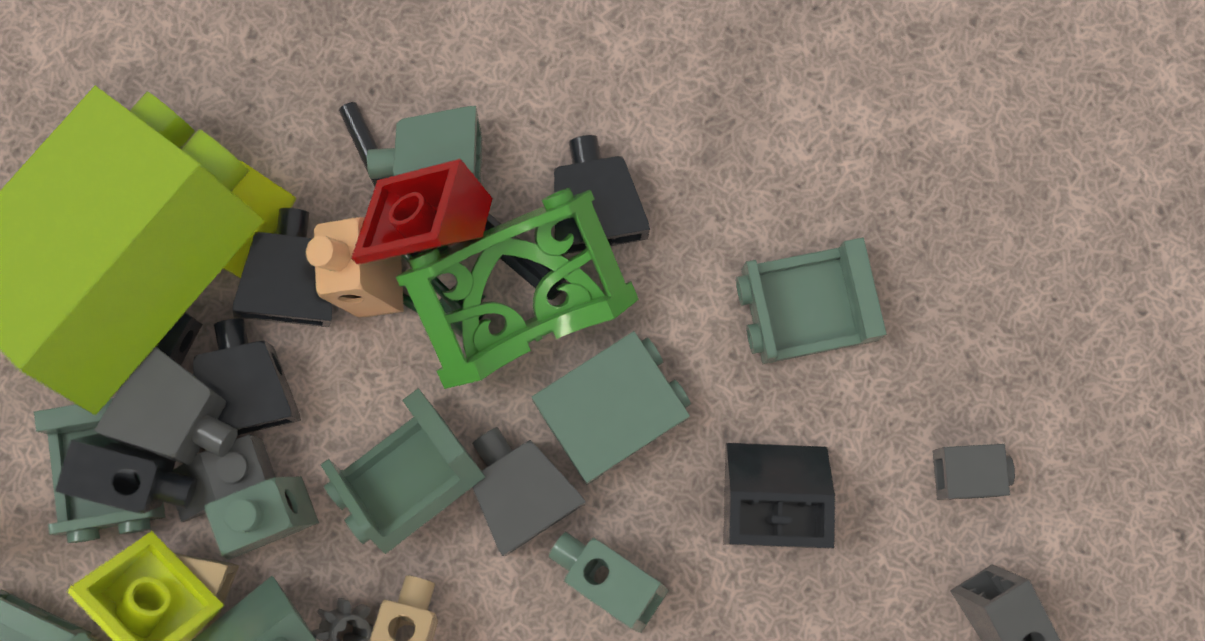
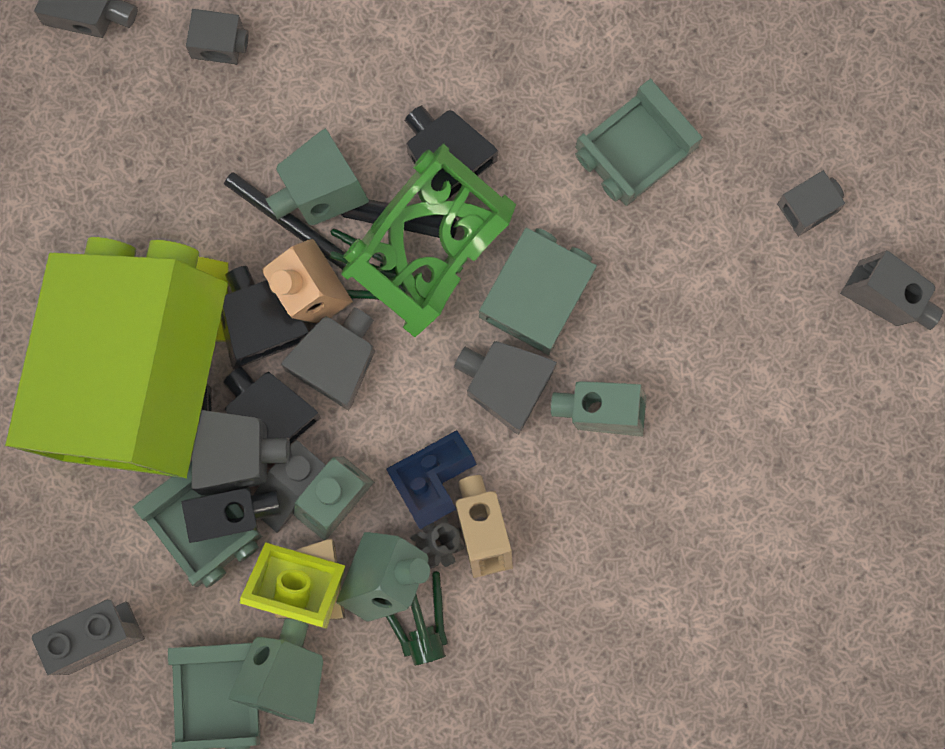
camera: 25 degrees left, 0 degrees up
sand green panel [321,388,485,554] -> none
red slope [351,159,493,265] -> none
black slope [723,443,835,549] -> none
none -> dark grey torso [281,307,375,411]
none -> dark blue plate [386,430,477,529]

